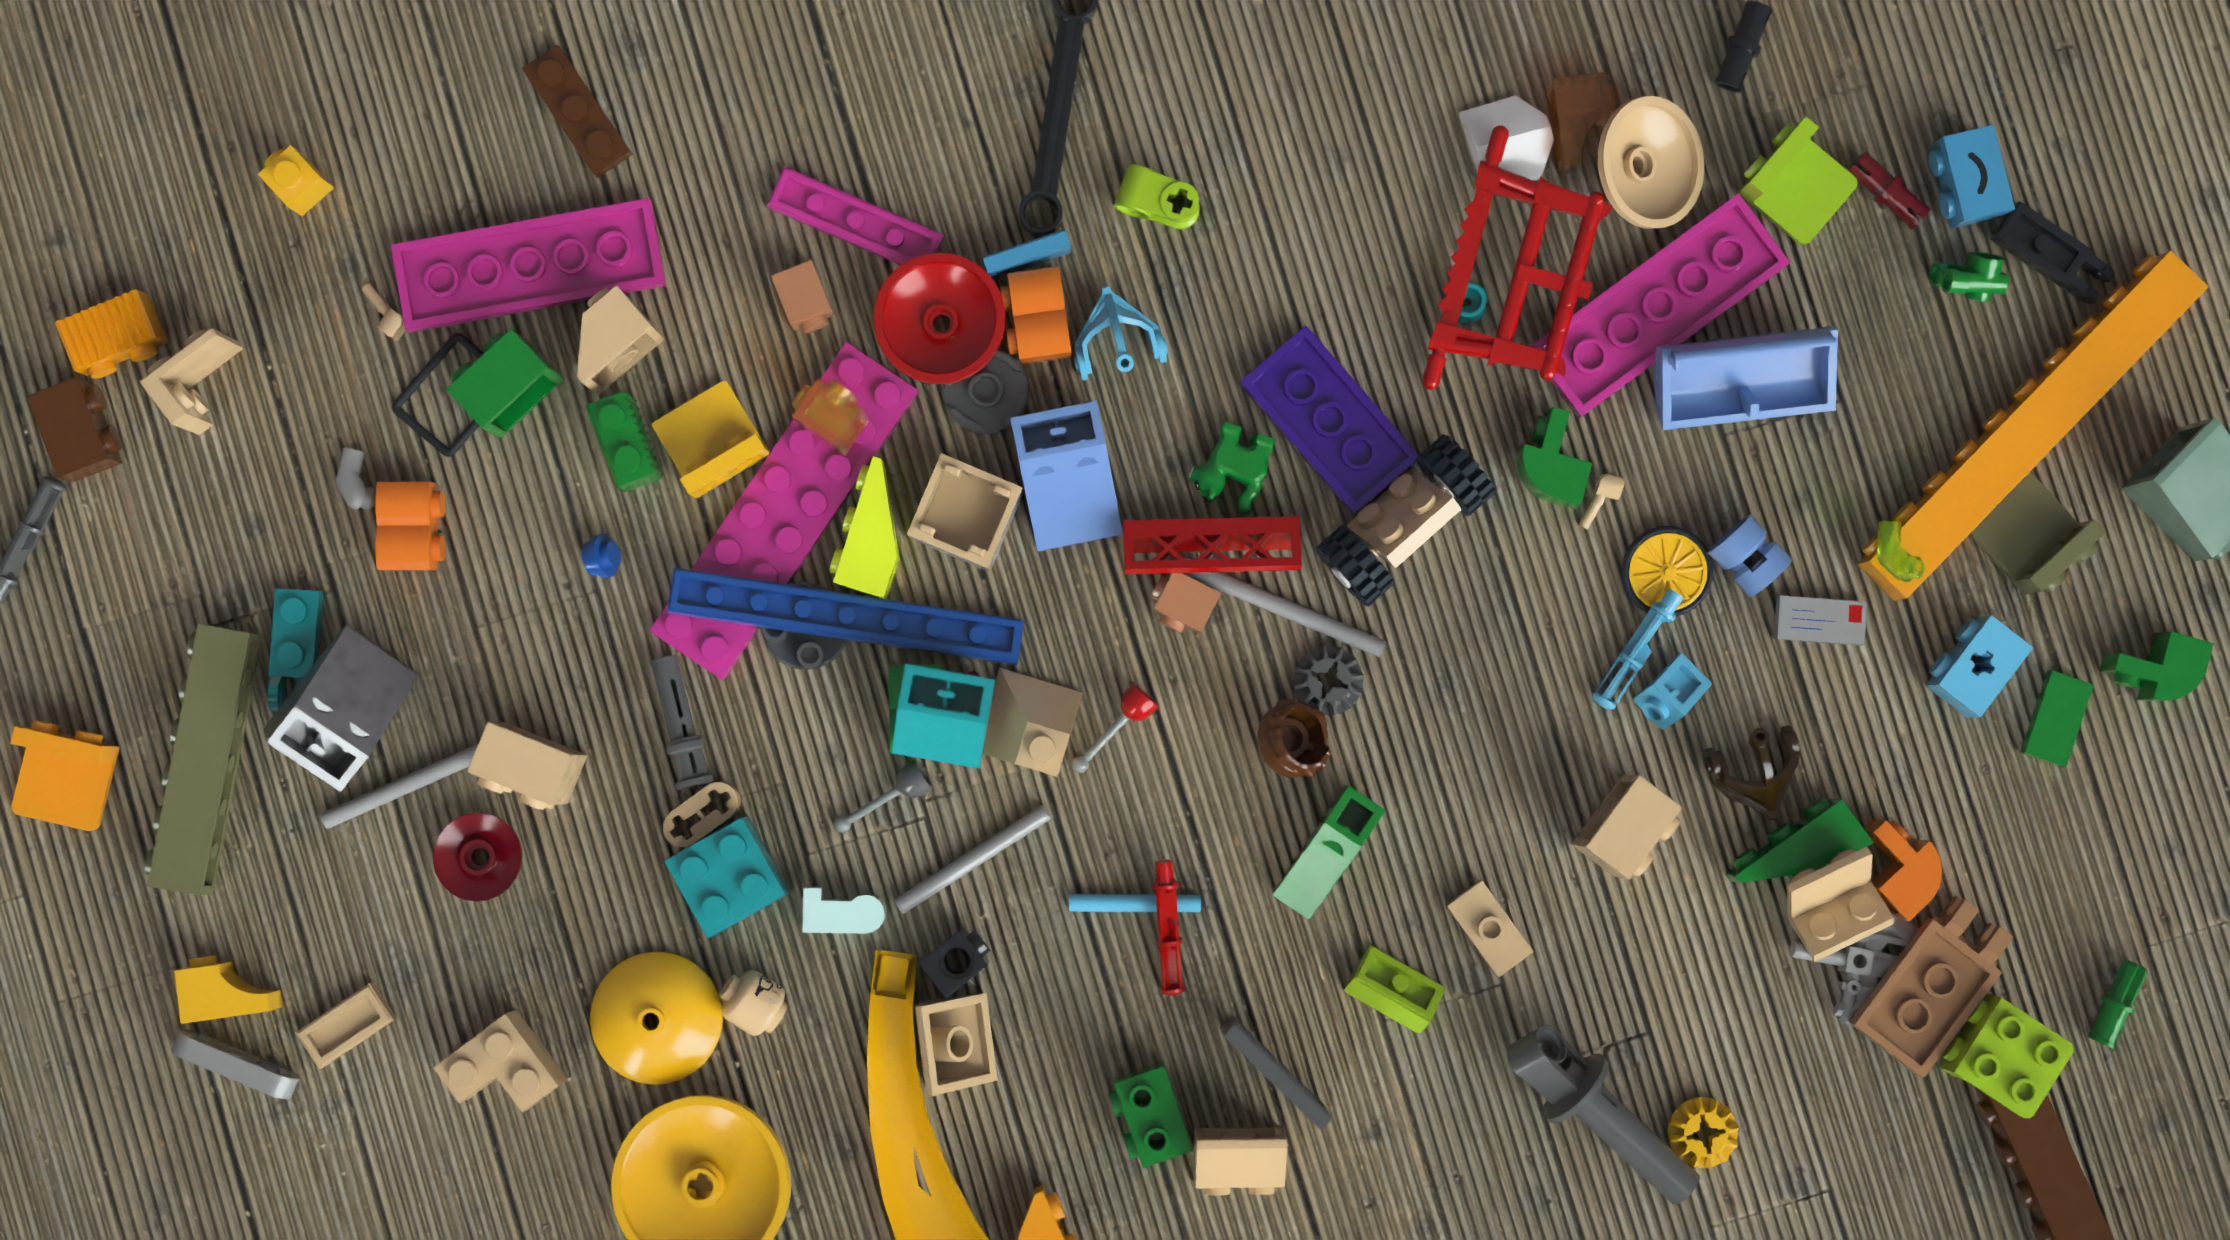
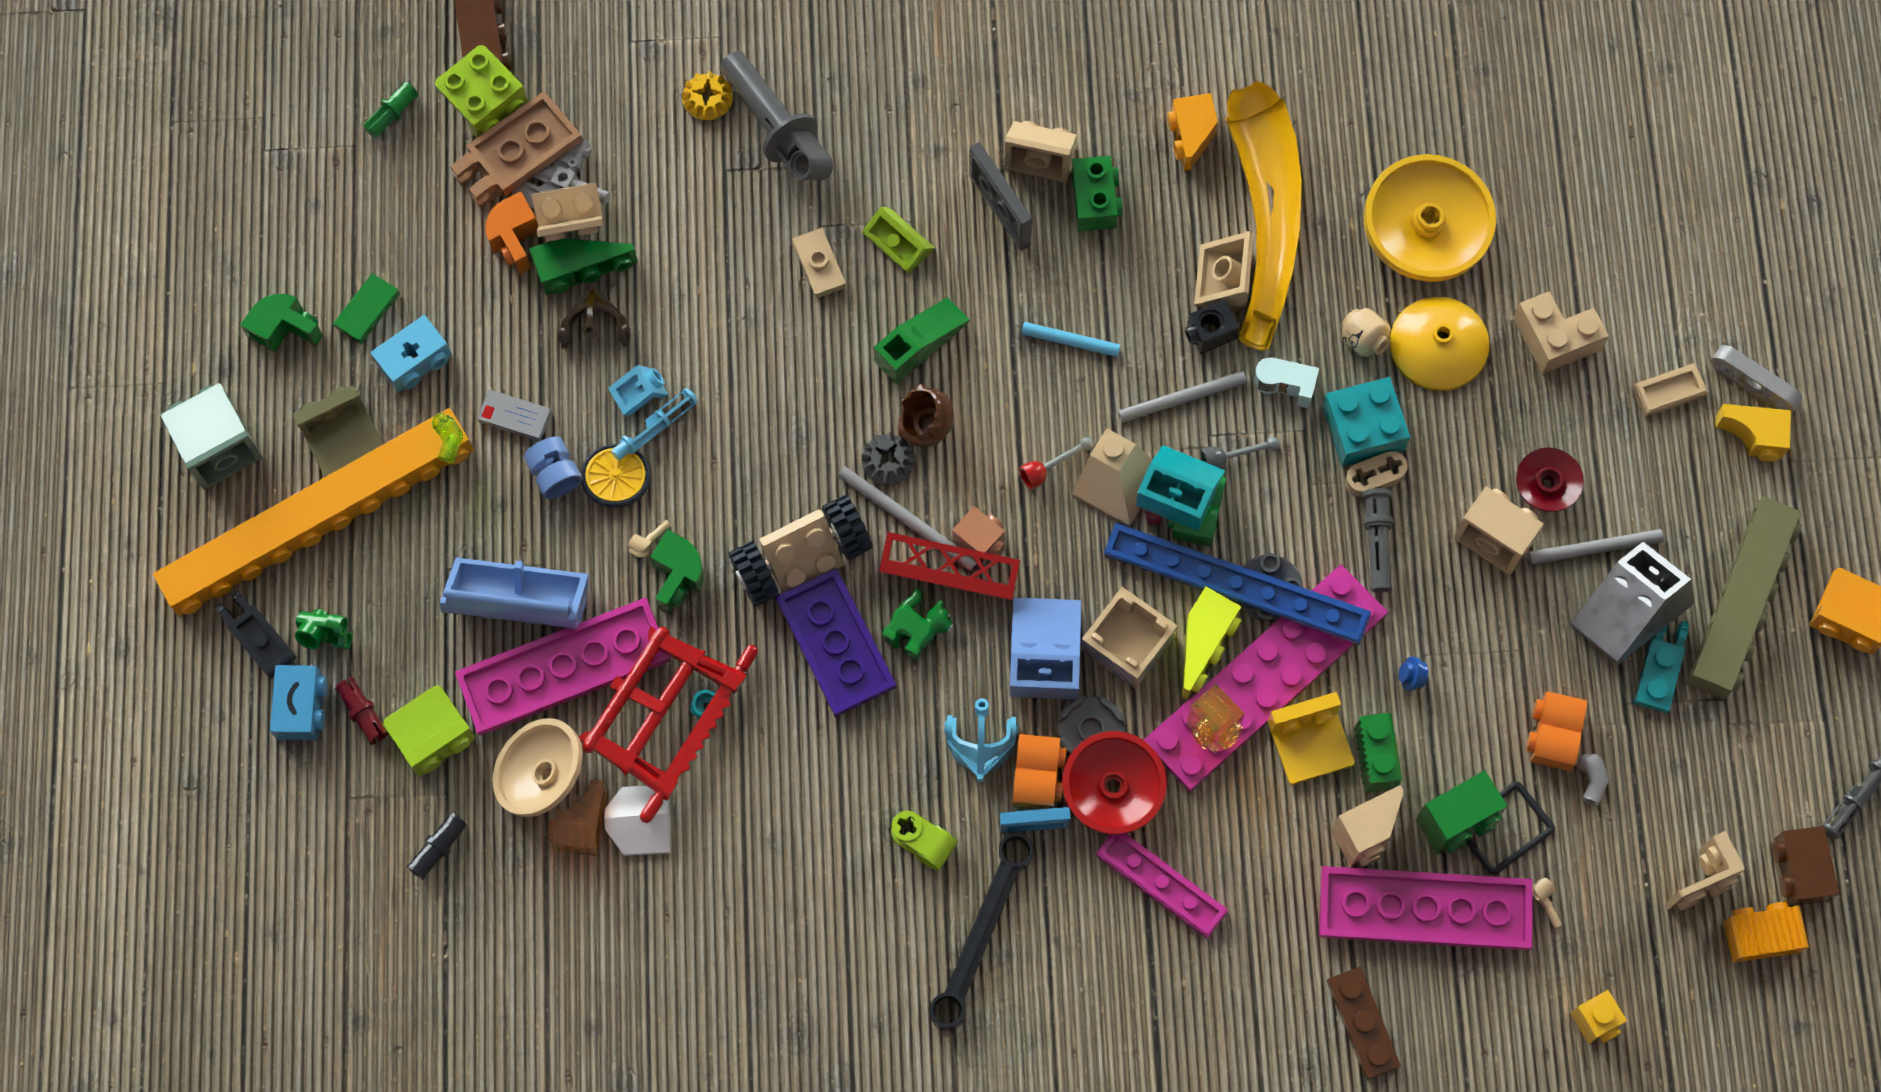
camera: 155 degrees left, 15 degrees down
nougat brick [771,260,835,333] -> none
red piece [1152,859,1186,996] -> none
tan brick [1571,775,1683,880] -> none

